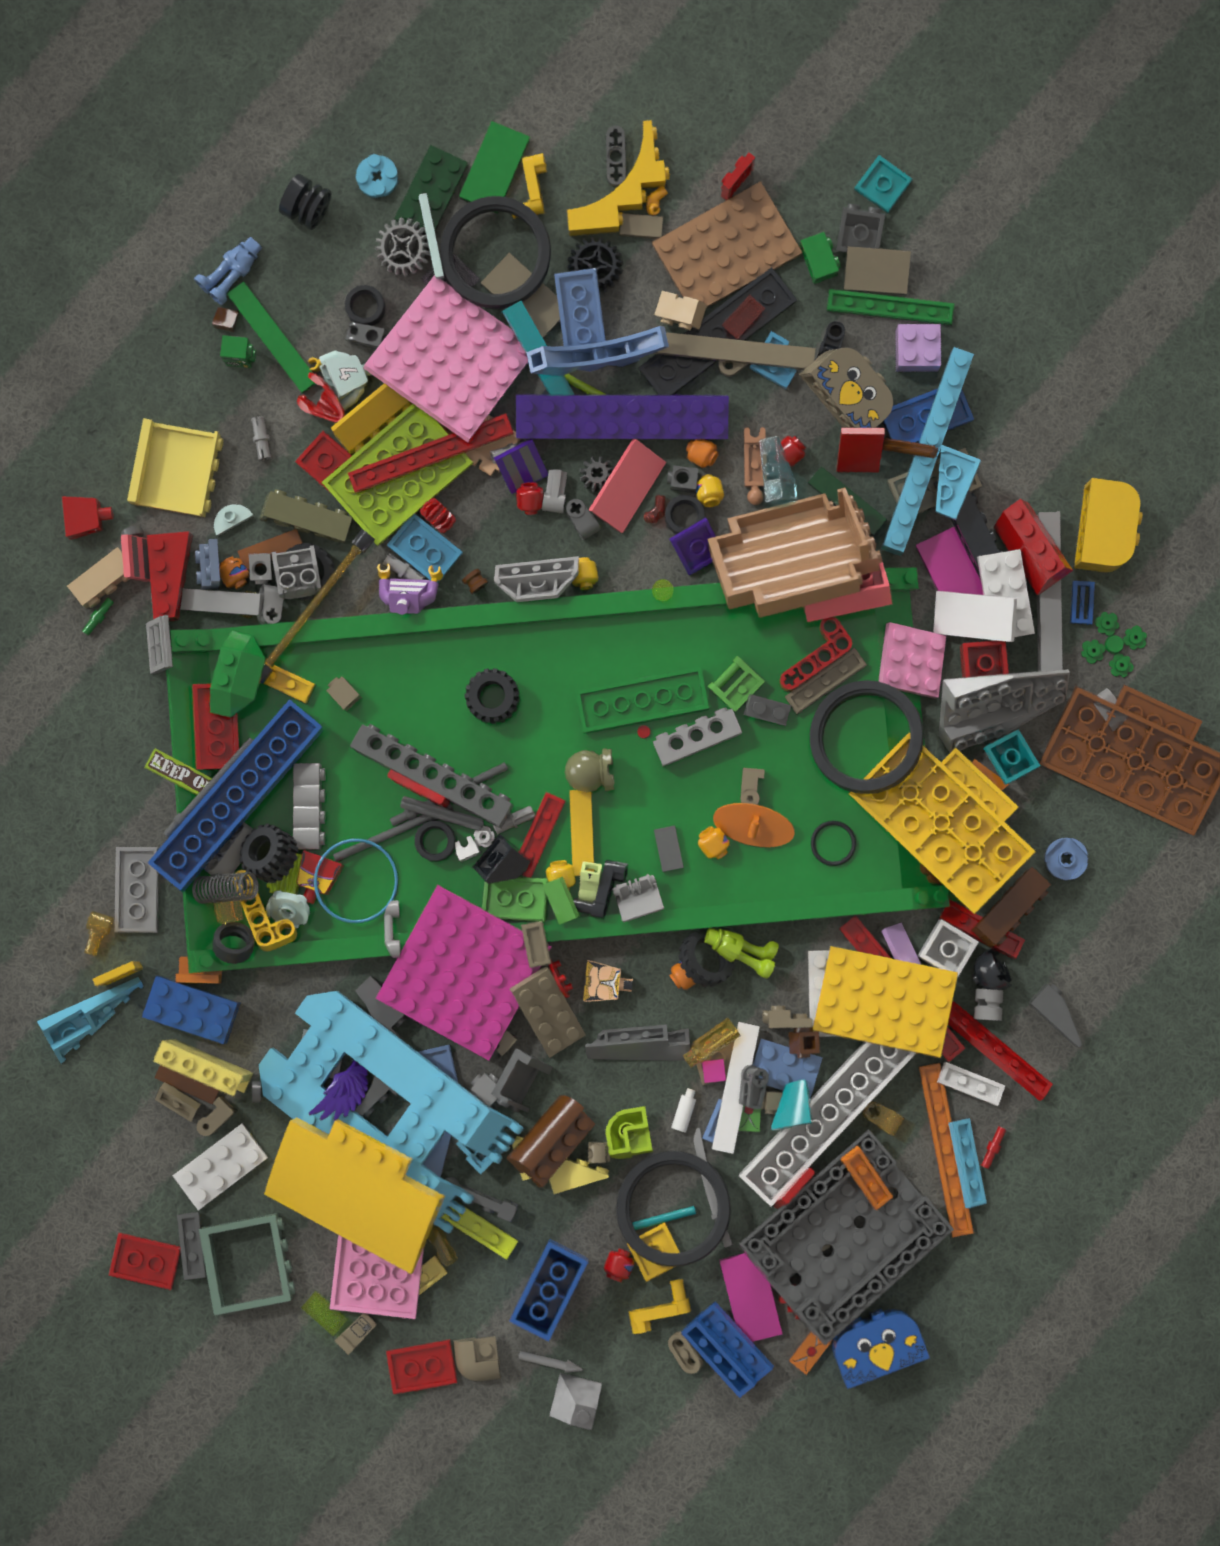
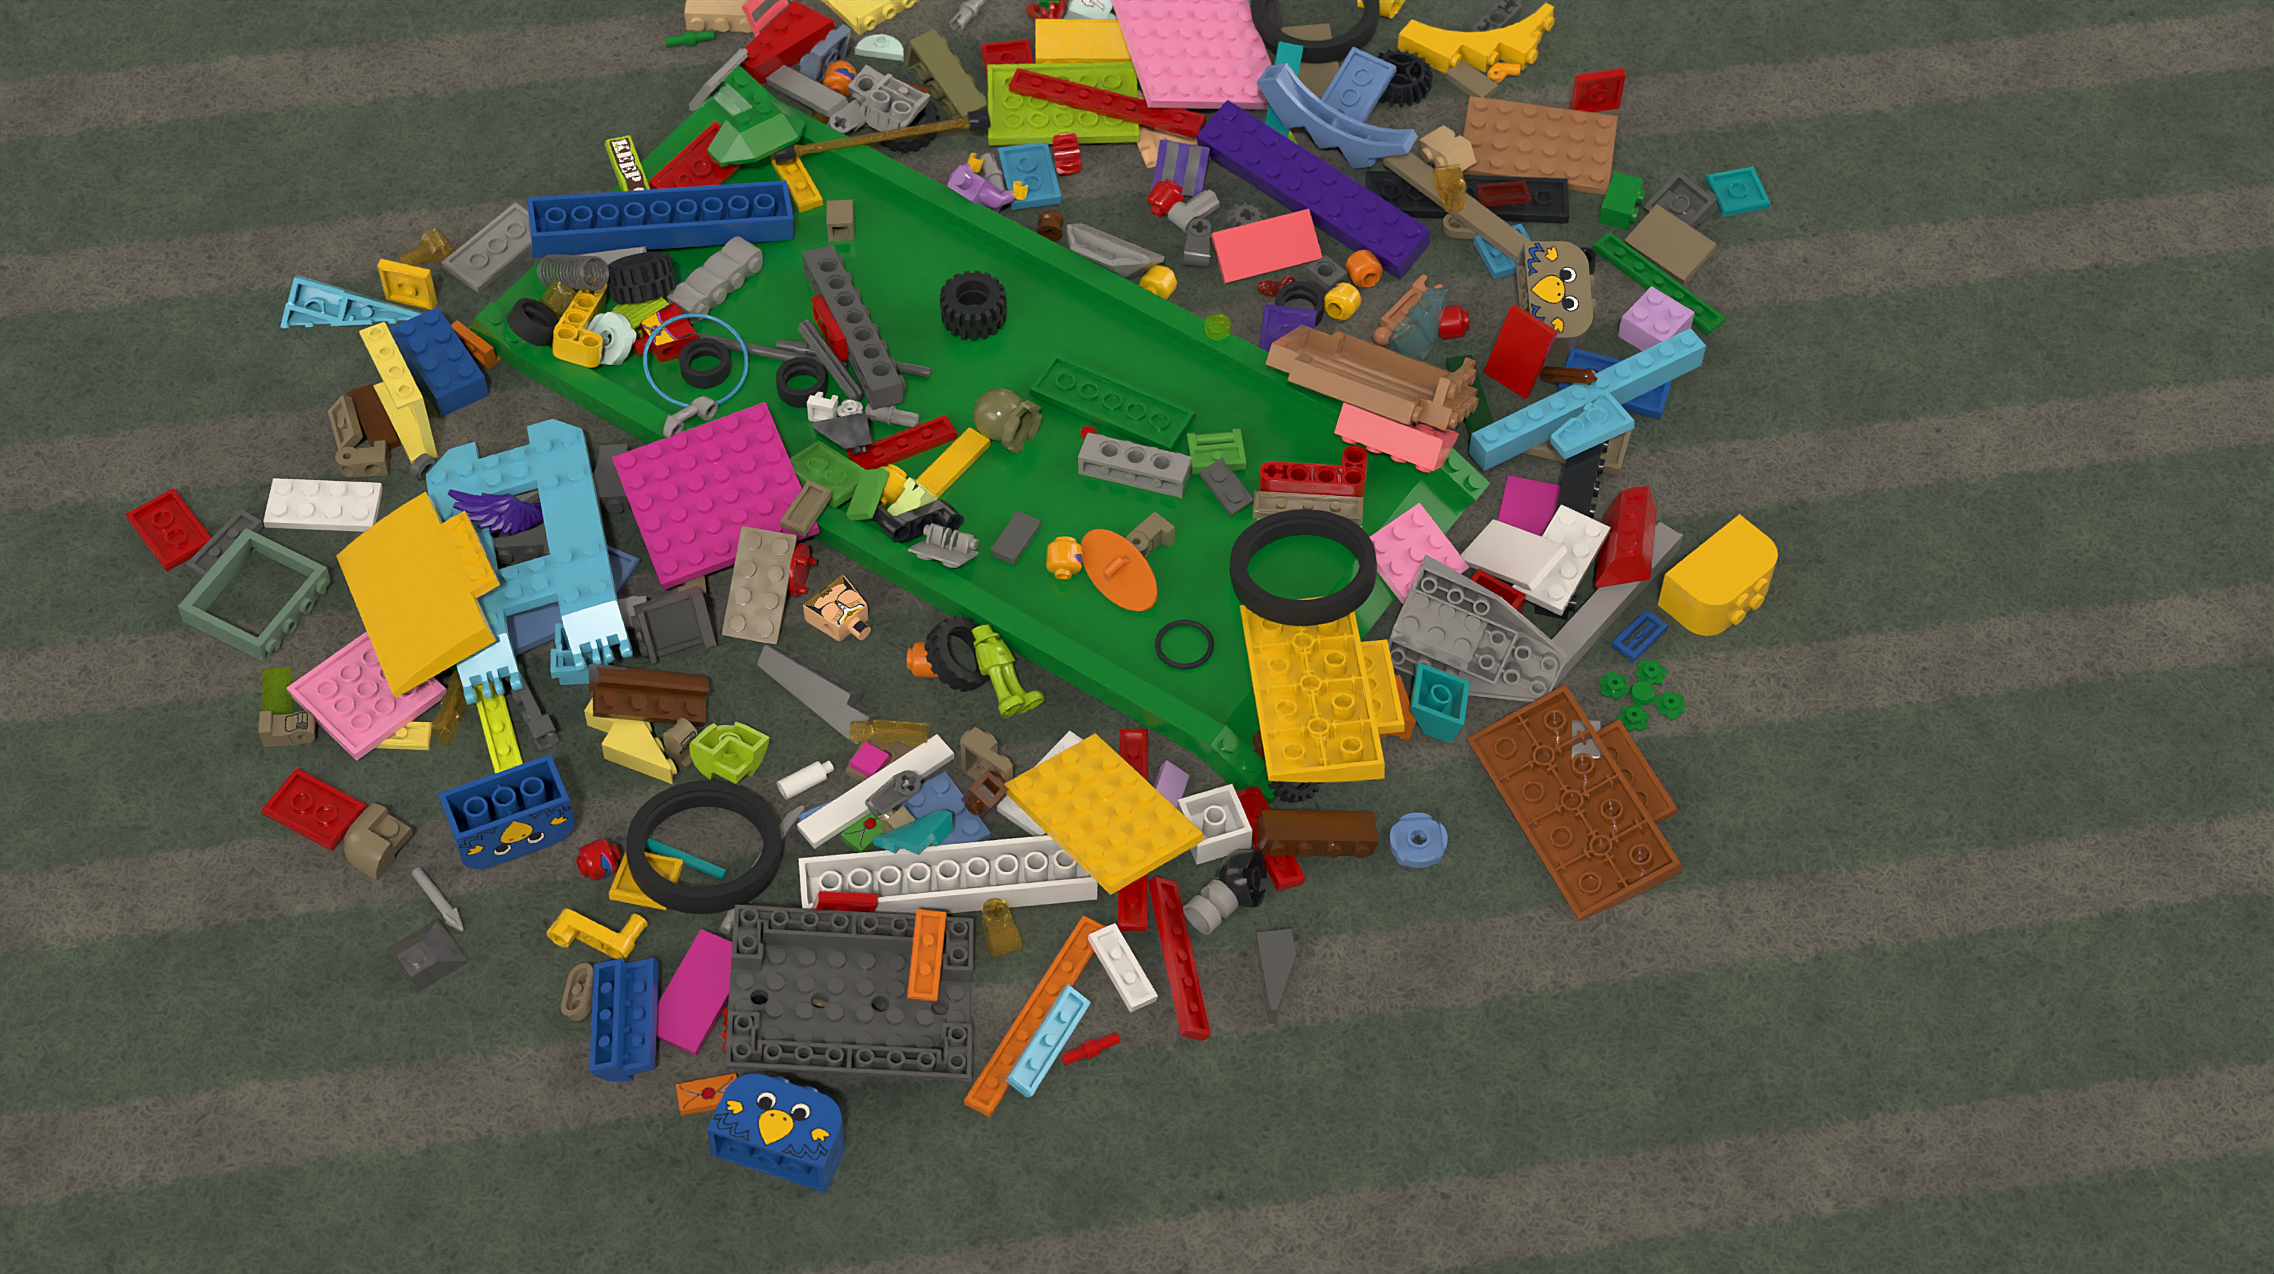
camera: 35 degrees right, 30 degrees down
none -> black tyre [679,338,731,389]
none -> clear yellow piece [1433,164,1466,212]

